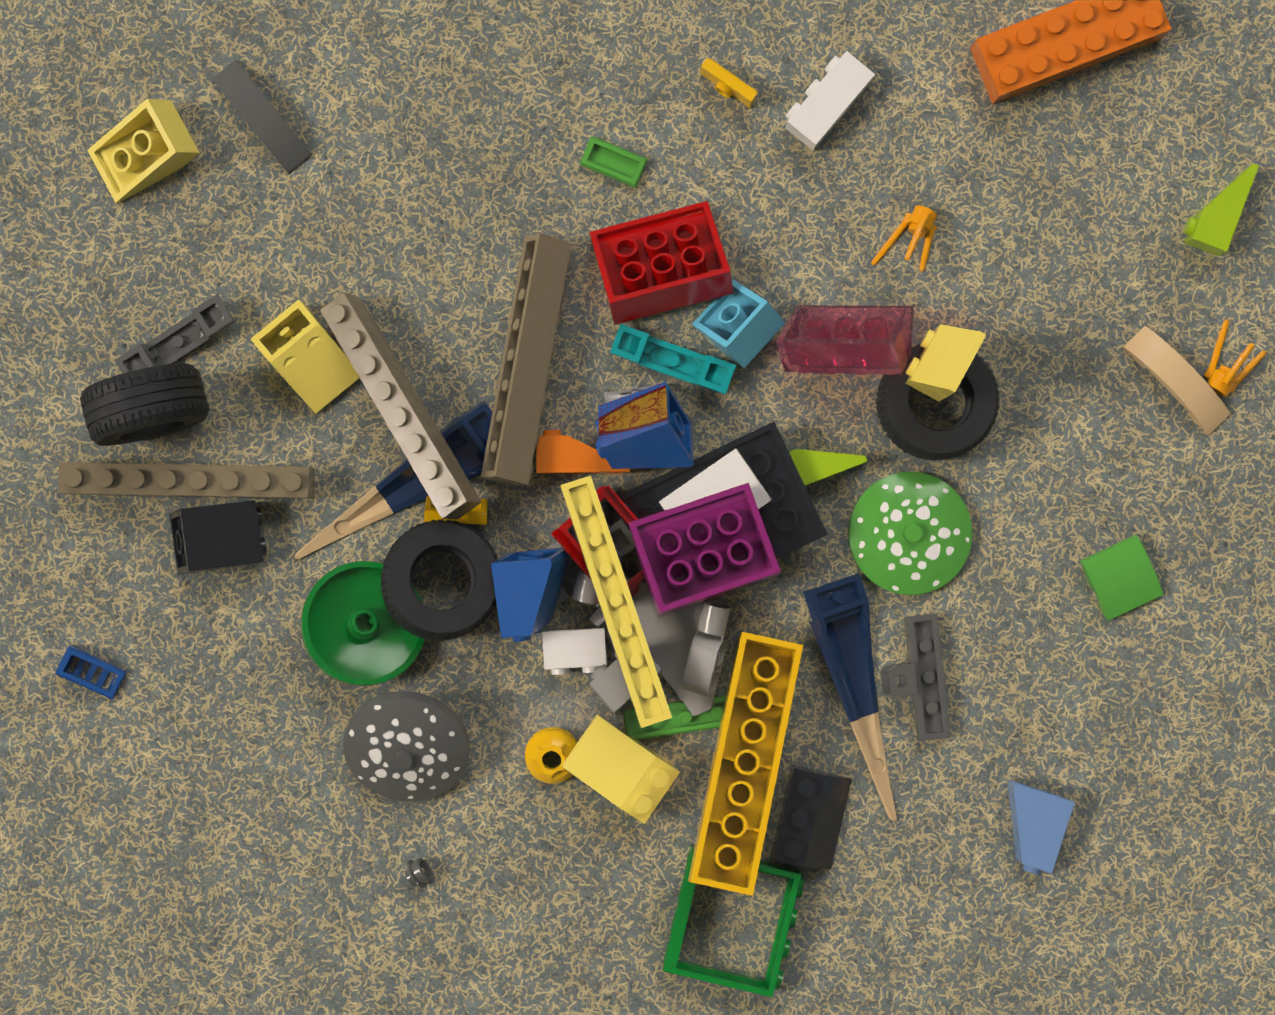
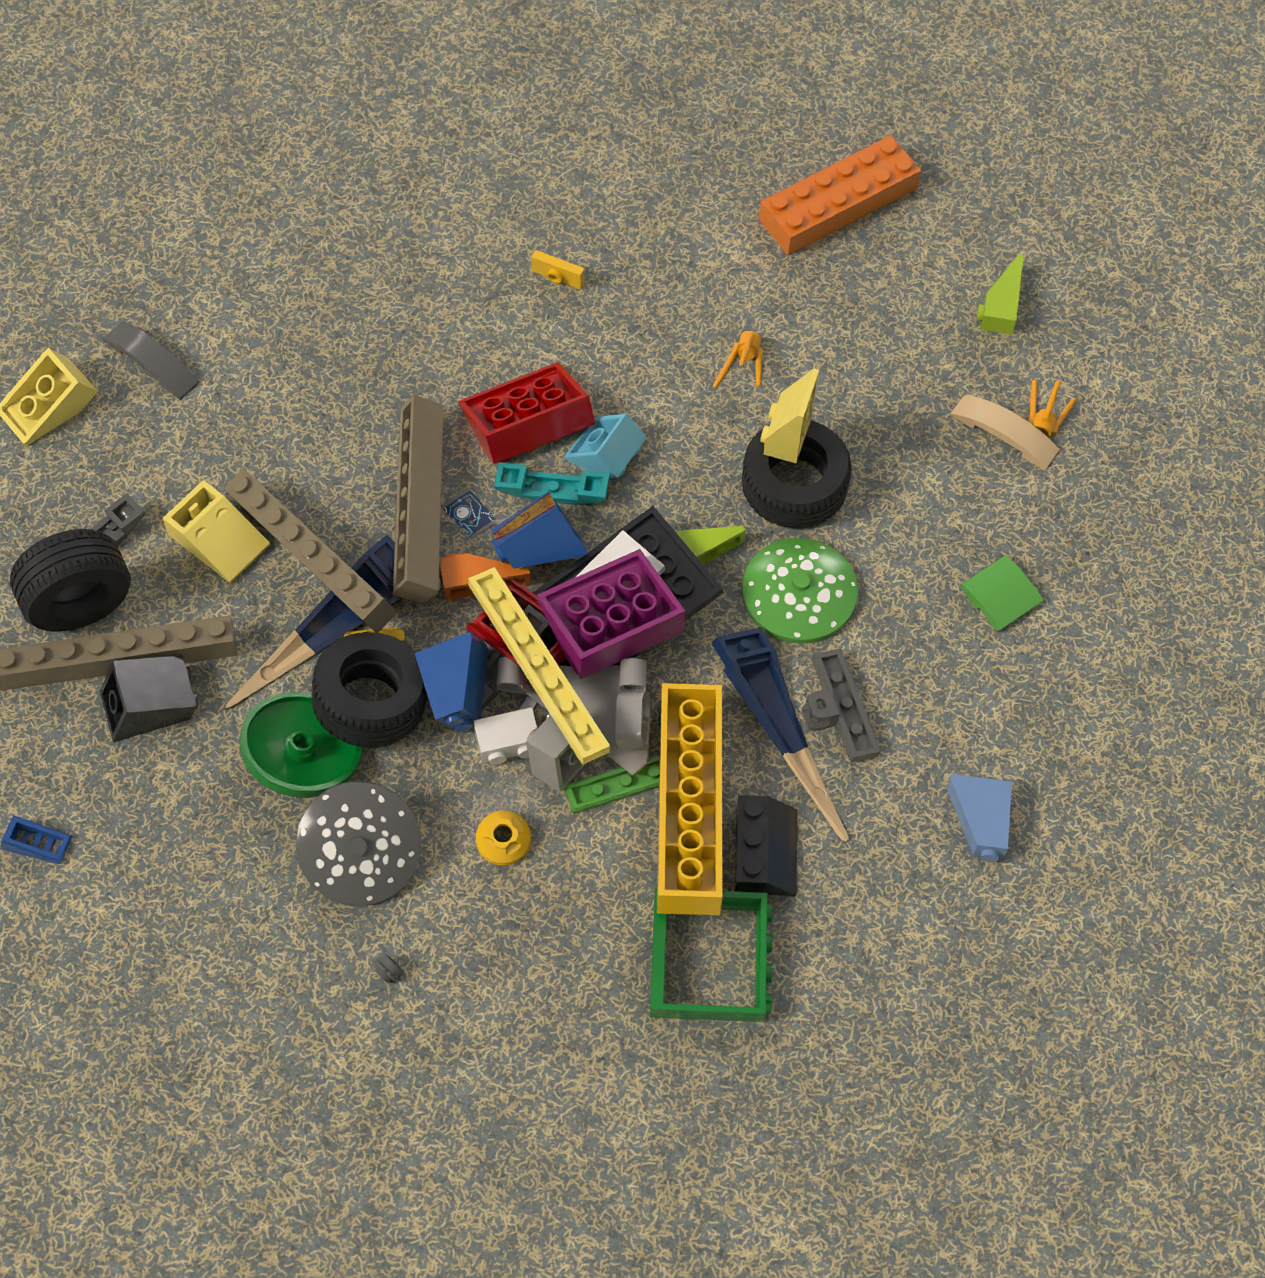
camera: 10 degrees left, 25 degrees down
light yellow slope [562,714,680,824] -> none
bright green tile [580,136,648,189] -> none
clear pink slope [776,305,914,375] -> none
white brick [785,51,875,151] -> none
none -> dark blue sticker [441,488,497,540]

